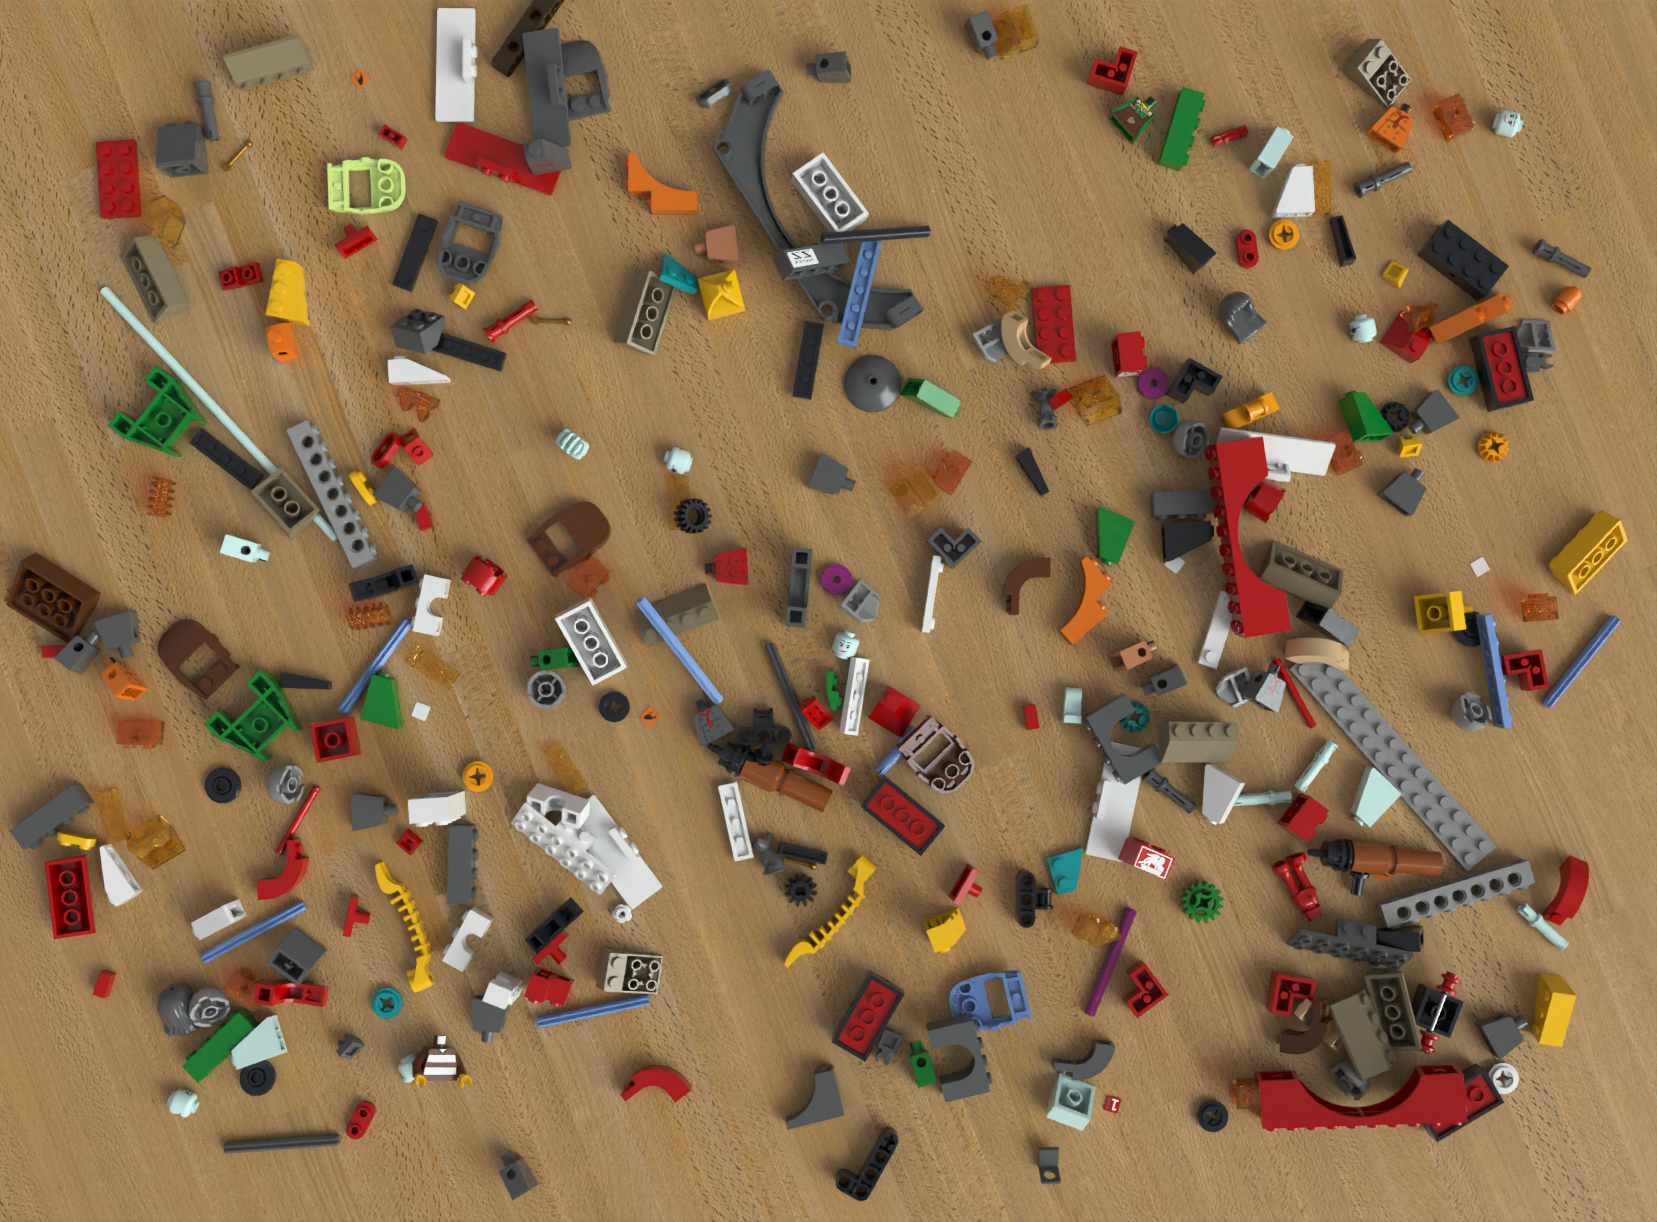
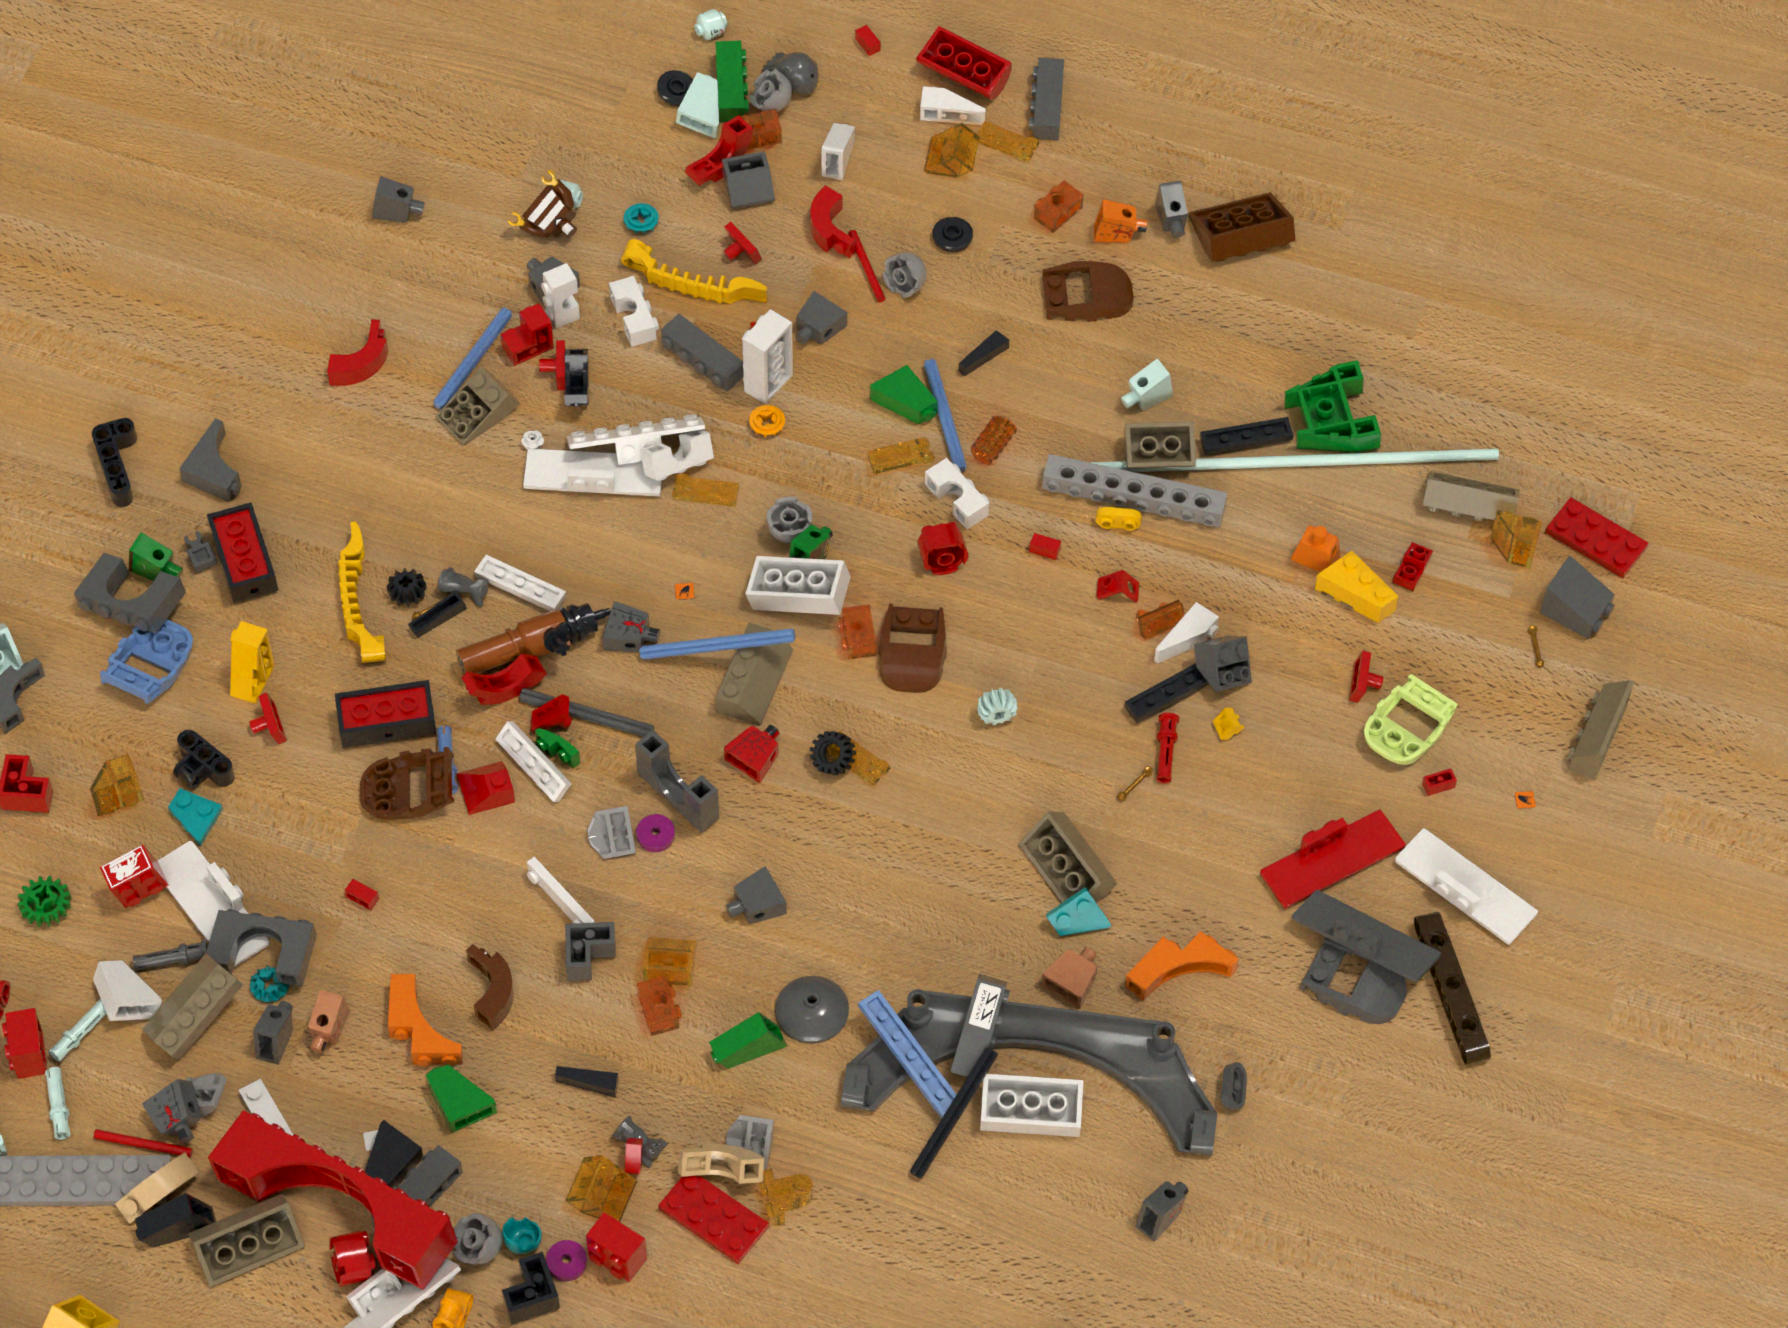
camera: 135 degrees right, 30 degrees down
red piece [41,645,66,658] -> none
yellow plate [56,831,97,850] -> none
dark grey torso [94,611,140,659] -> none
clear orange piece [145,477,177,518] -> none
dark grey pin [193,80,220,142] -> none
medium blue axle [200,901,307,963] -> none
green wedge [204,669,303,762] -> none
dark grey axle [223,1134,340,1154] -> none
red brick [310,717,361,763] -> none
dark grey tile [336,1034,365,1059] -> none
red plate [346,1101,376,1140] -> none
black arch [348,564,419,603] -> none
red plate [371,432,402,468] -> none
dark grey torso [373,467,422,513] -> none
black plate [392,213,438,292] -> none
white sticker [411,702,430,721] -> none
dark grey slope [437,201,503,284] -> none
dark grey slope [523,139,572,176] -> none
black gear [599,692,630,722] -> none
light aqua head [663,447,693,475] -> none
yellow piece [698,269,745,320] -> none
black piece [736,708,792,745] -> none
black plate [792,321,824,400] -> none
light aqua head [831,630,859,660] -> none
light aqua leg [1061,687,1082,724] -> none
magenta axle [1084,907,1137,1017] -> none

